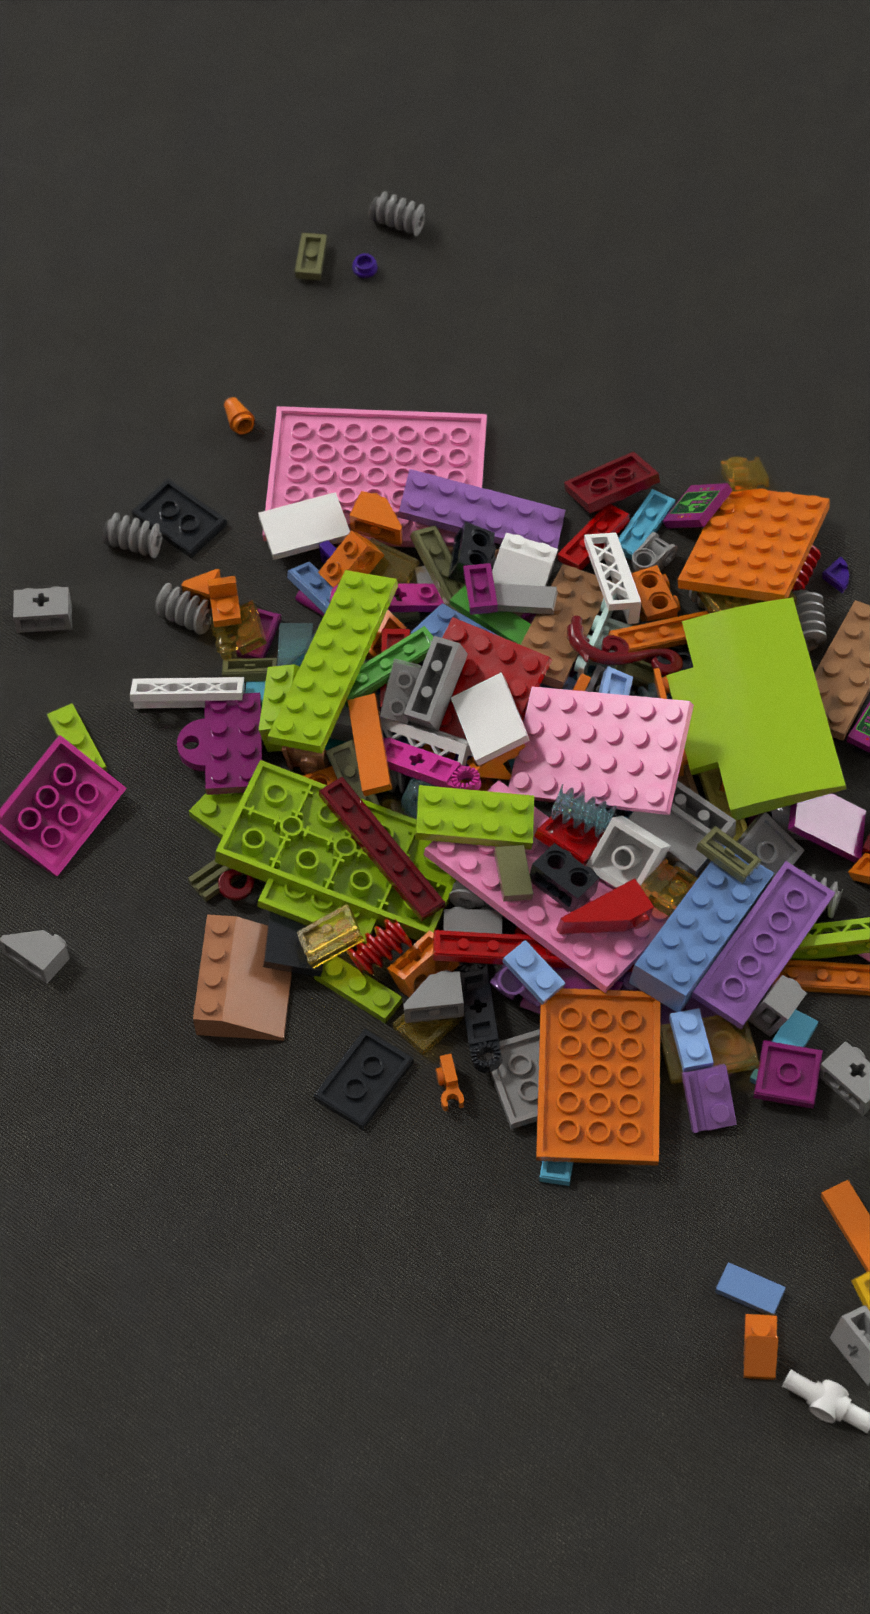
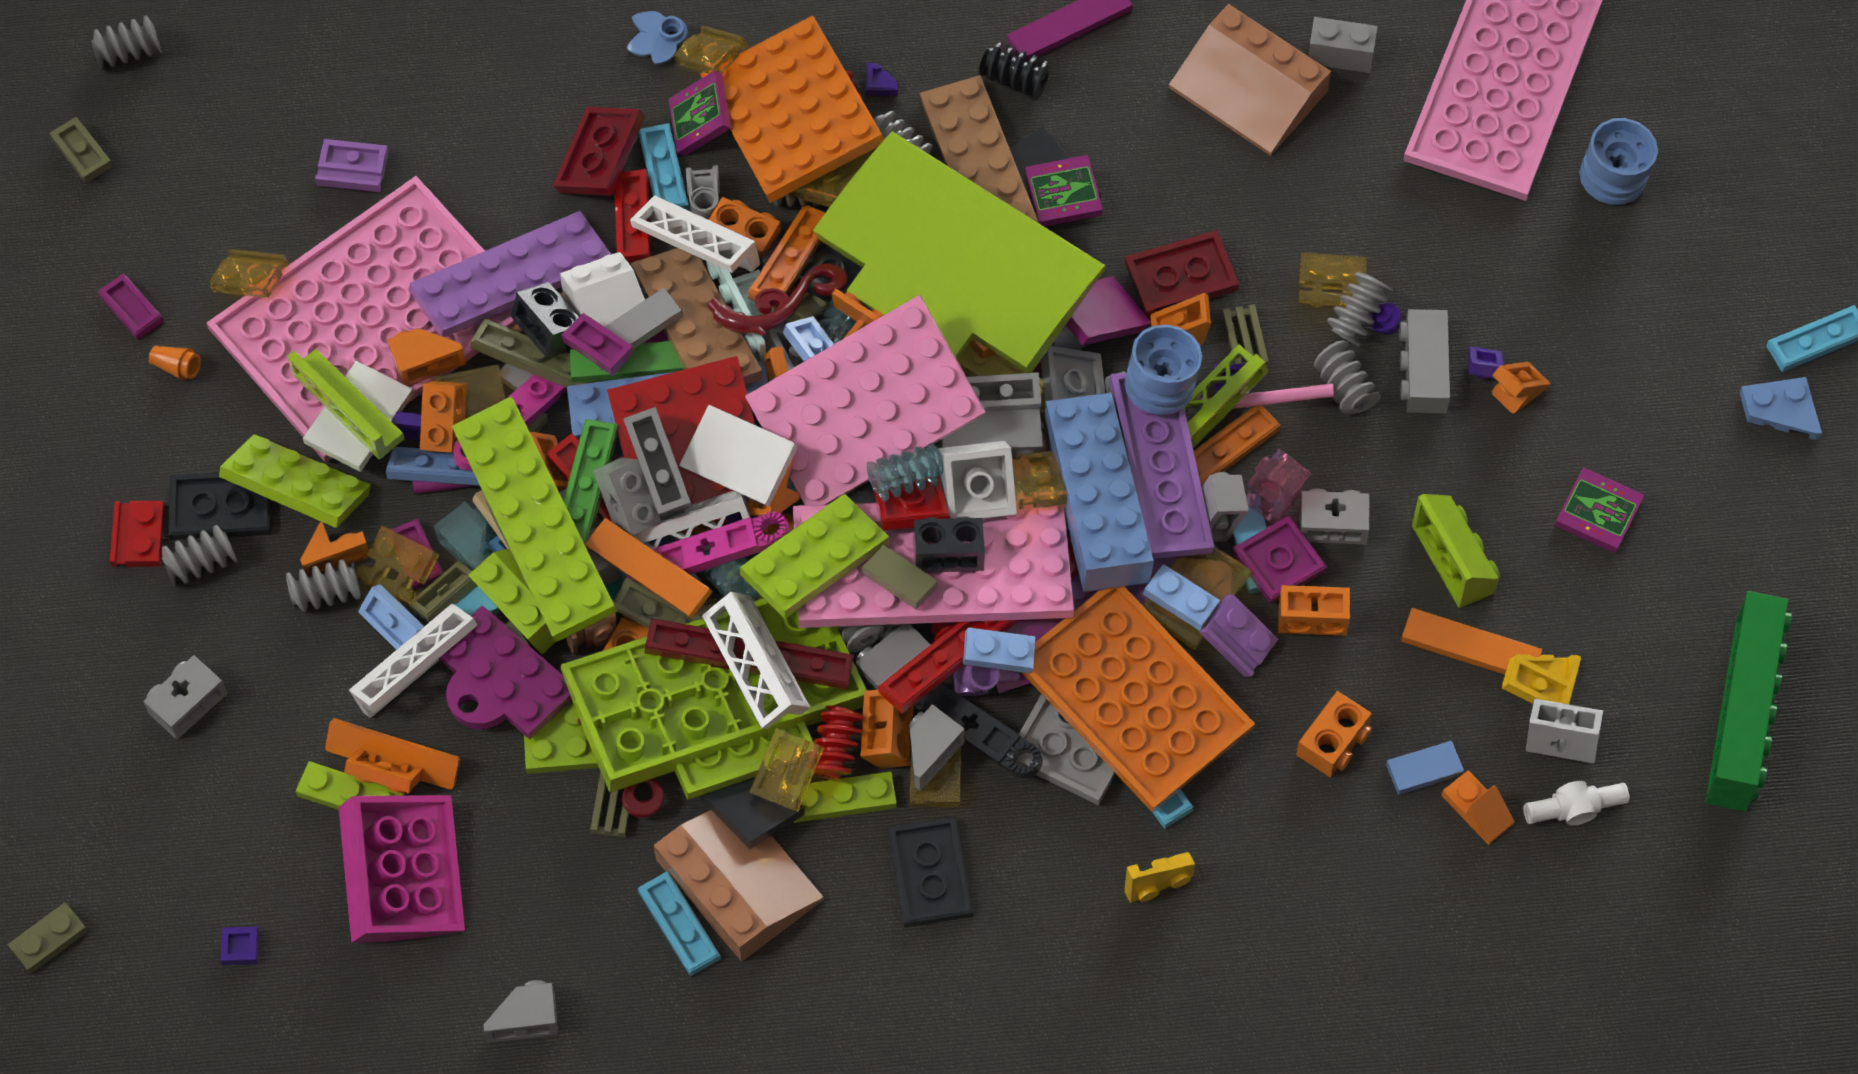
camera: 45 degrees left, 5 degrees up
orange slope [208,576,242,627] -> none
dark purple plate [352,254,378,278] -> none
orange plate [435,1054,464,1111] -> none
red slope [556,878,654,934] -> none
olive tile [696,826,762,884] -> none
none -> magenta tile [97,273,164,340]
none -> red plate [110,501,165,567]
none -> clear yellow plate [209,249,289,298]
none -> lime plate [219,434,370,528]
none -> lime fence [287,349,404,460]
none -> medium lavender plate [315,139,389,192]
none -> orange bracket [325,718,460,793]
none -> light blue plate [358,584,424,650]
none -> medium blue plate [627,11,688,65]
none -> medium azure tile [638,871,721,977]
none -> white fence [702,592,810,729]
none -> medium blue wheel [1124,325,1203,415]
none -> yellow wing [1124,852,1195,903]
none -> clear pink brick [1246,449,1311,524]
none -> orange brick [1278,585,1350,636]
none -> orange brick [1296,691,1372,778]

